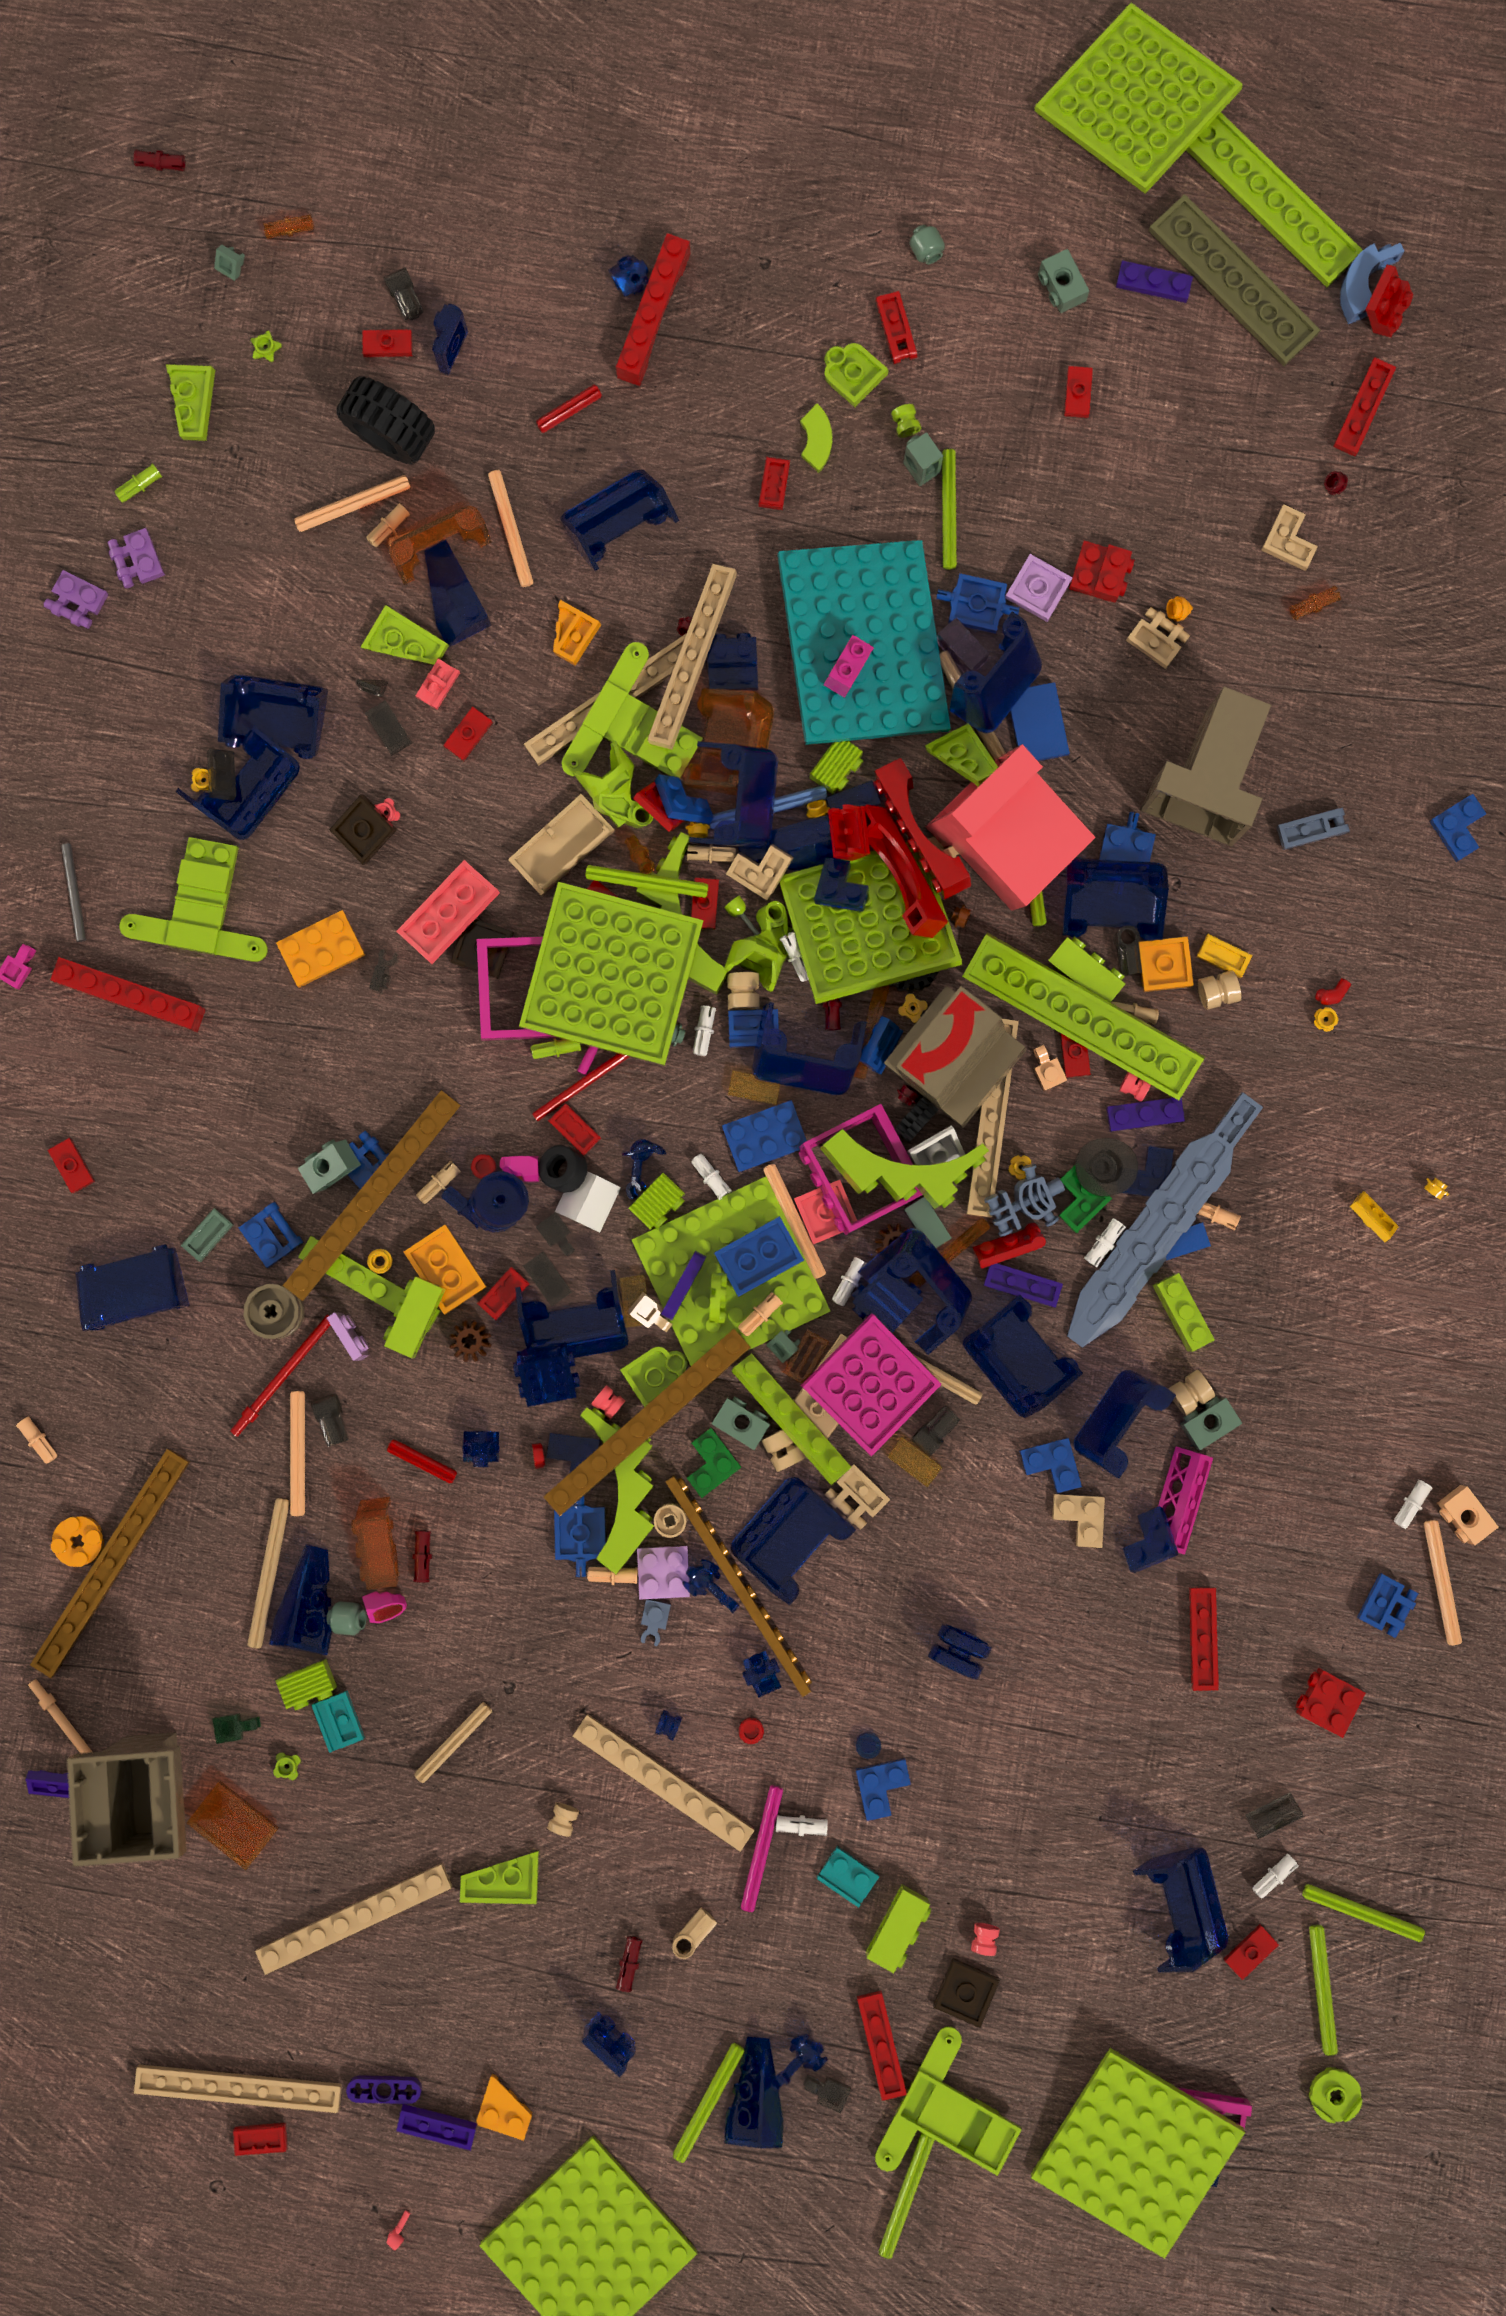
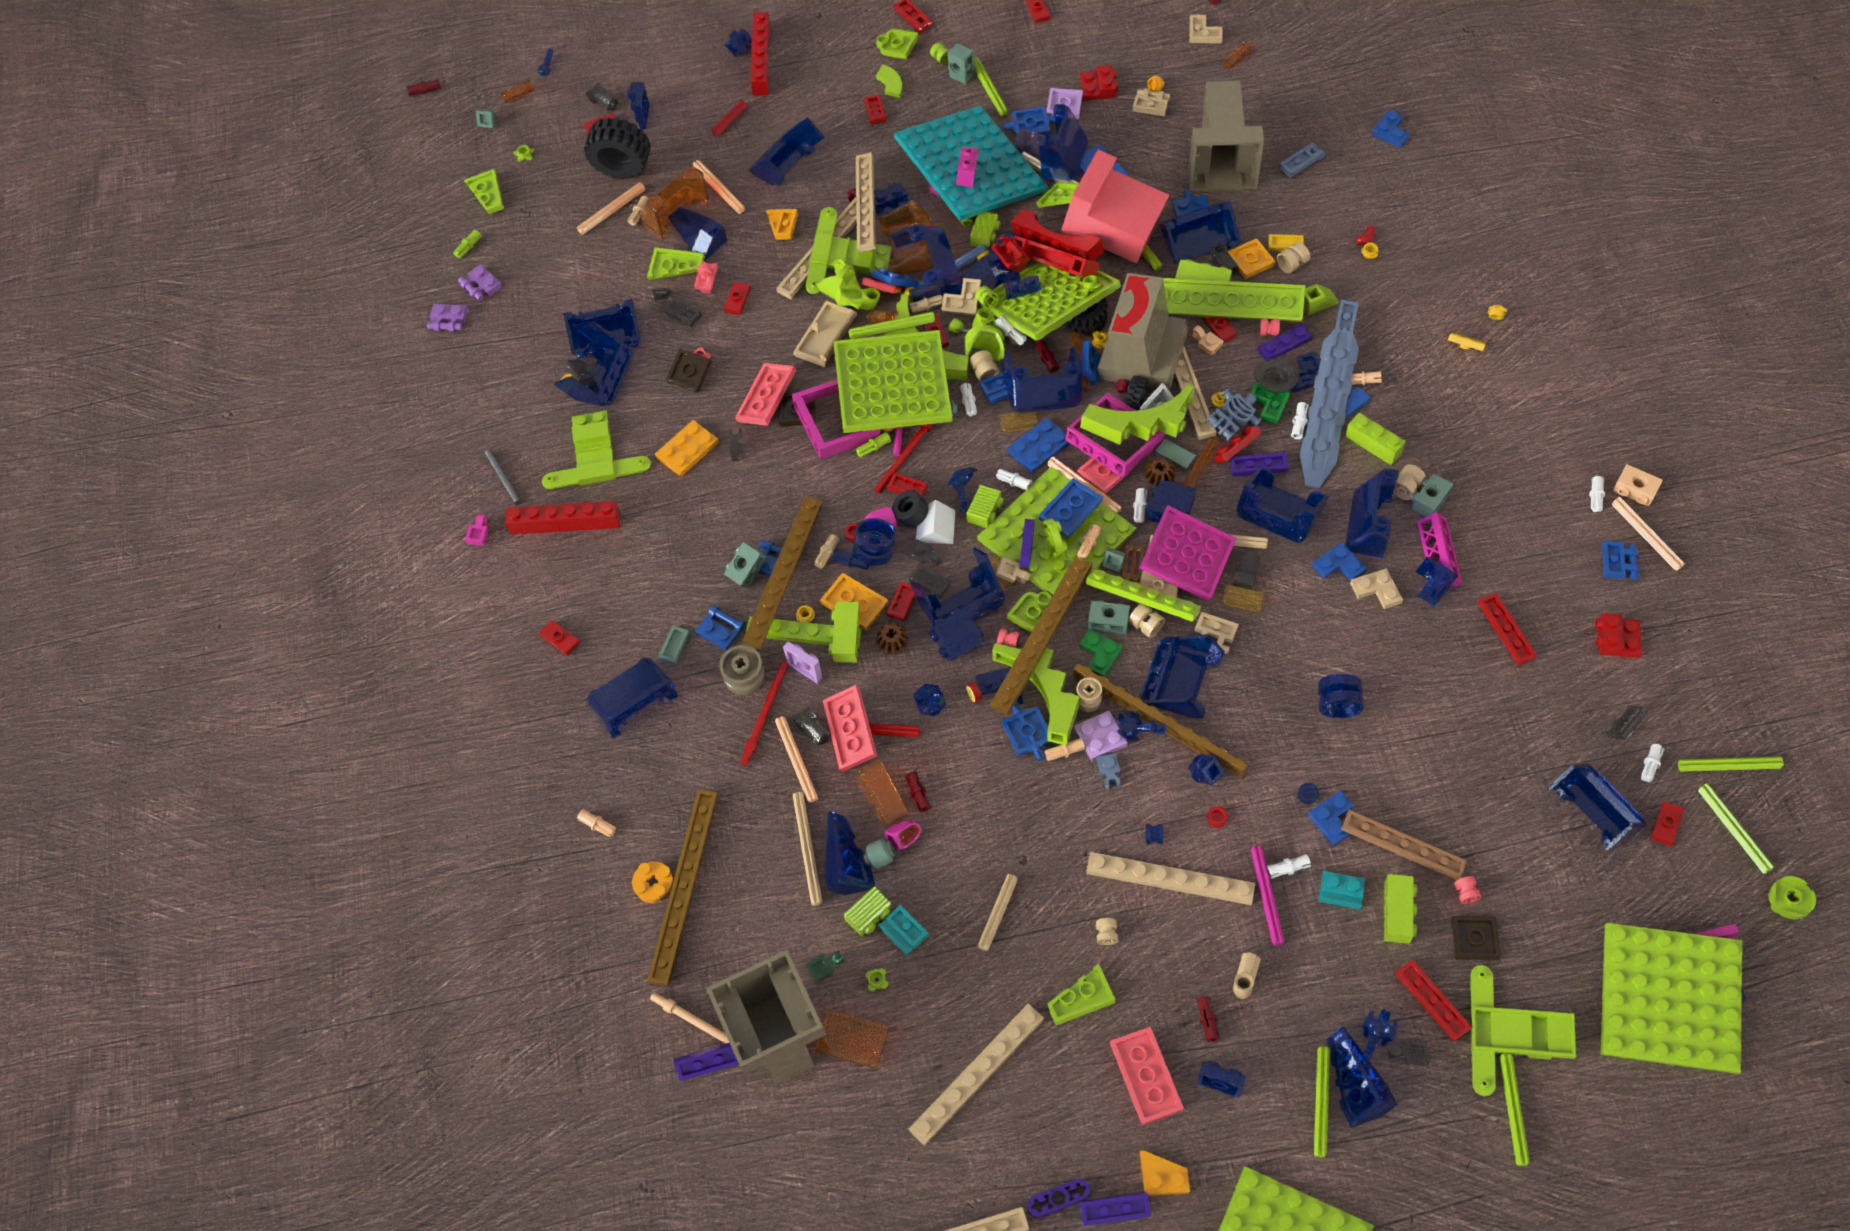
camera: 15 degrees left, 25 degrees down
clear blue windscreen [858,1228,972,1355] -> none
none -> clear blue bar [538,48,554,76]
none -> coral plate [823,685,877,772]
none -> lime wheel [975,286,999,309]
none -> lime plate [1081,275,1101,291]
none -> coral plate [1110,1027,1184,1126]
none -> lime slope [1303,284,1339,316]
none -> medium nougat tile [1341,810,1467,880]

